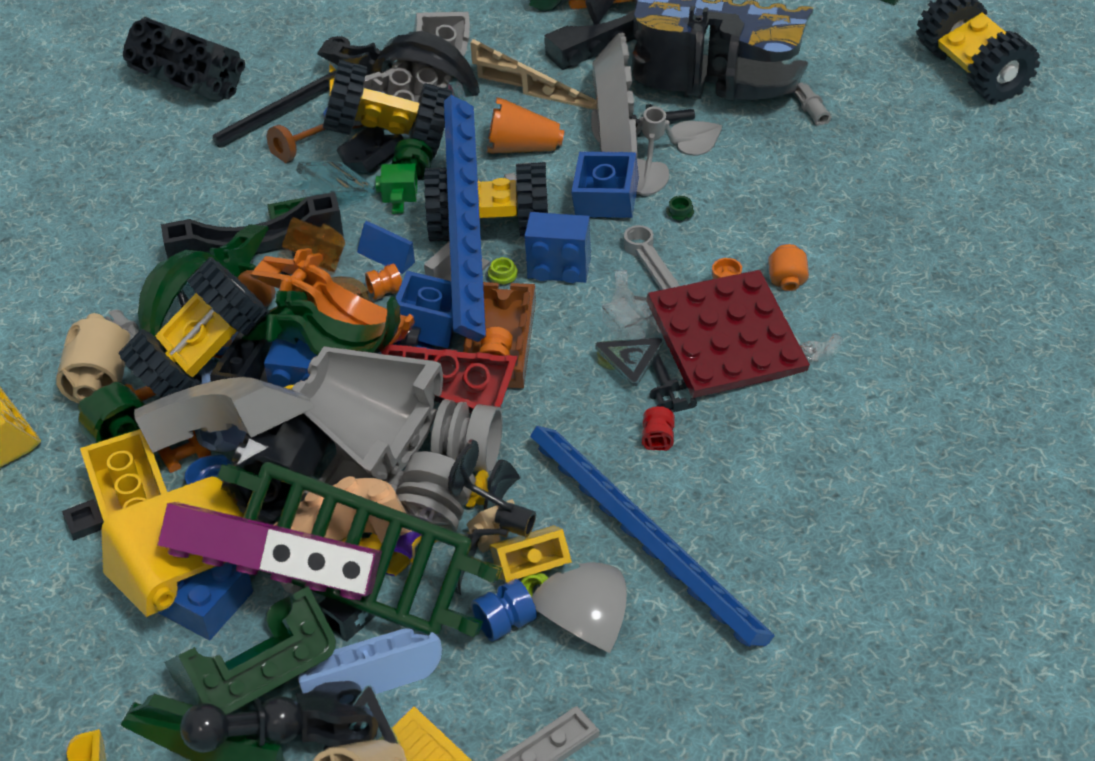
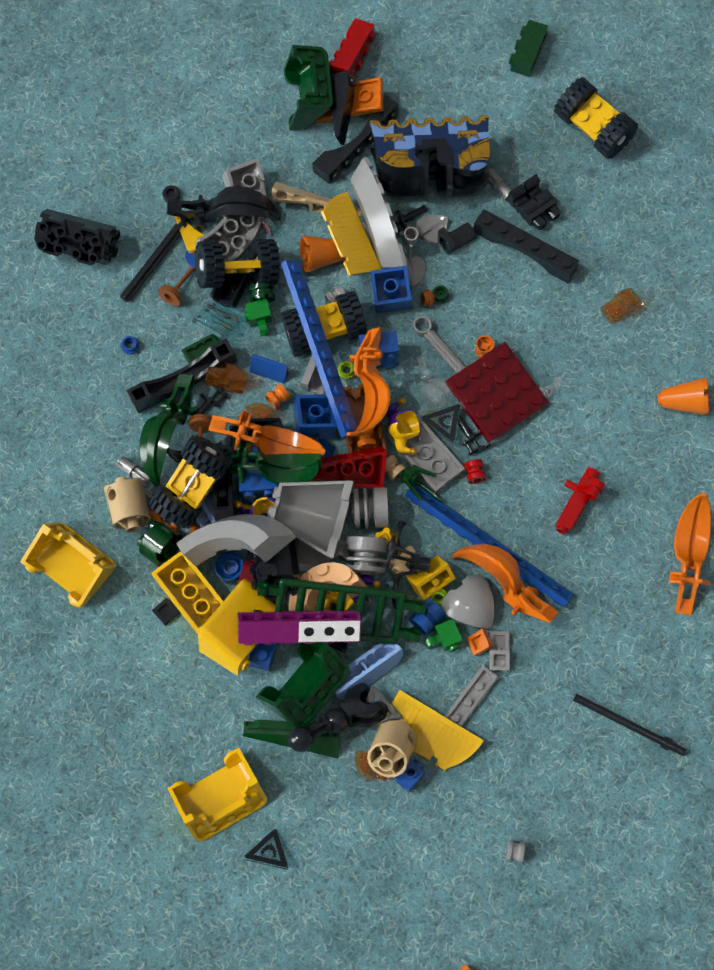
camera: 15 degrees left, 25 degrees up
orange head [768,244,809,291] -> none
none -> blue plate [121,336,140,354]
none -> yellow piece [321,192,382,276]
none -> orange piece [347,327,391,437]
none -> tan wheel [385,455,406,482]
none -> yellow piece [386,397,421,456]
none -> light grey plate [387,414,465,493]
none -> dark green plant [401,464,443,502]
none -> dark orange plate [420,289,435,308]
none -> green brick [425,619,463,652]
none -> black bracket [437,222,477,254]
none -> orange piece [451,544,559,623]
none -> orange plate [467,629,493,656]
none -> black arch [474,209,579,284]
none -> light grey slope [489,631,510,671]
none -> black hips [507,174,561,230]
none -> red piece [555,467,605,535]
none -> clear orange brick [600,288,643,324]
none -> orange cone [658,378,709,415]
none -> orange piece [669,492,711,615]

